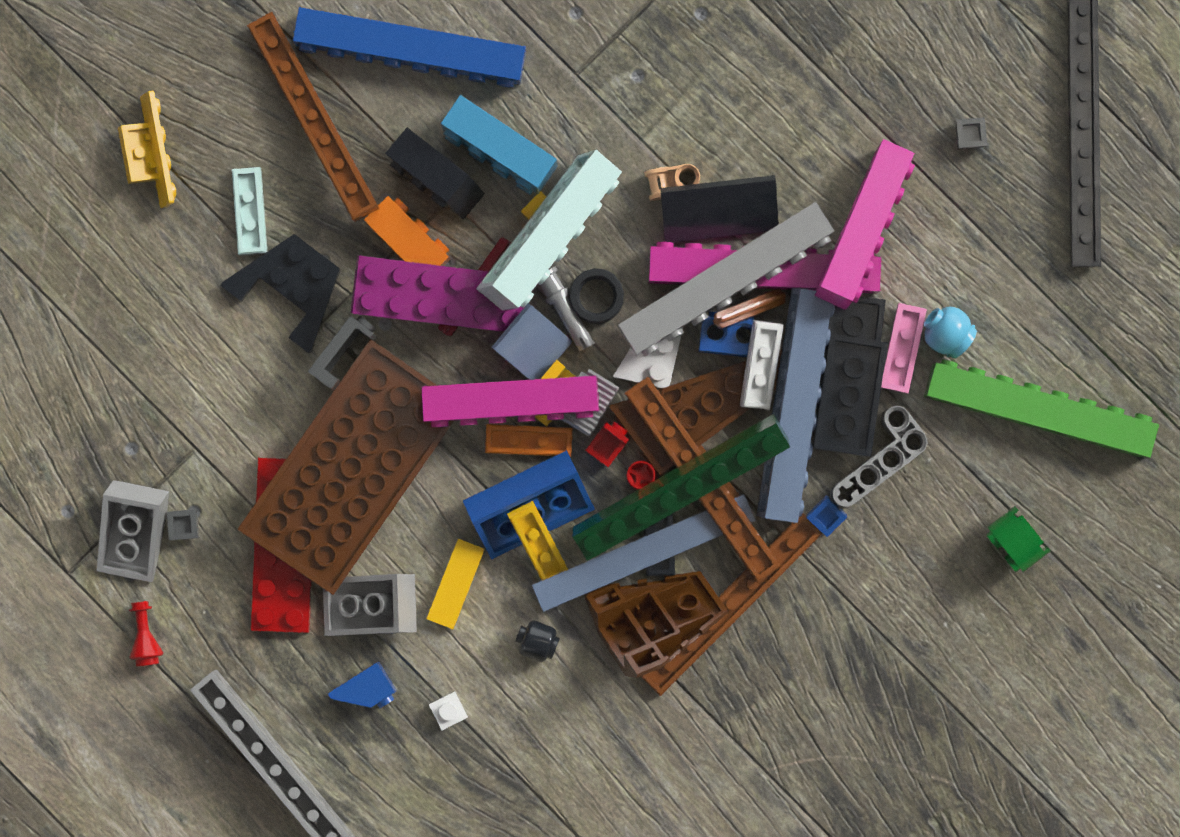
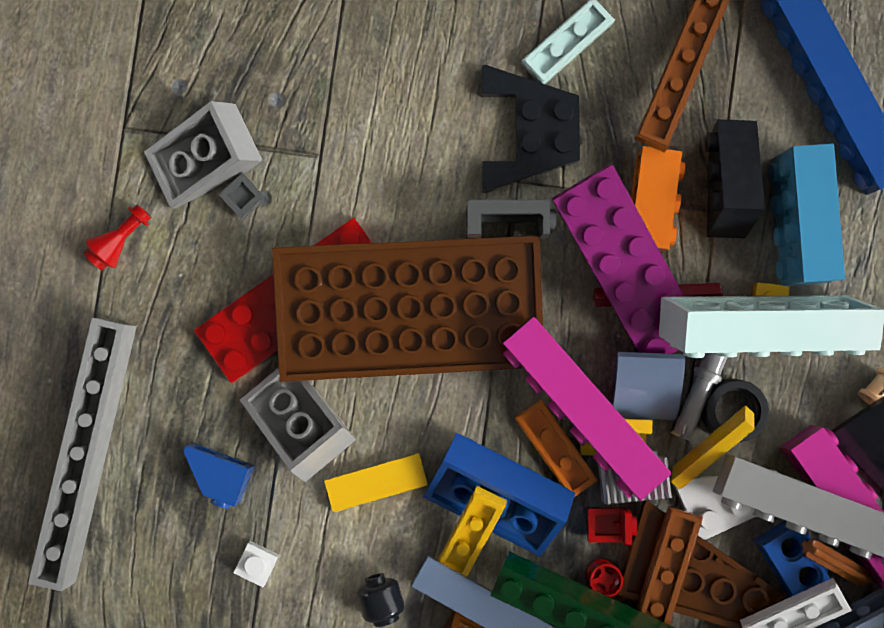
camera: 55 degrees right, 0 degrees up
none -> yellow tile [671,405,754,489]

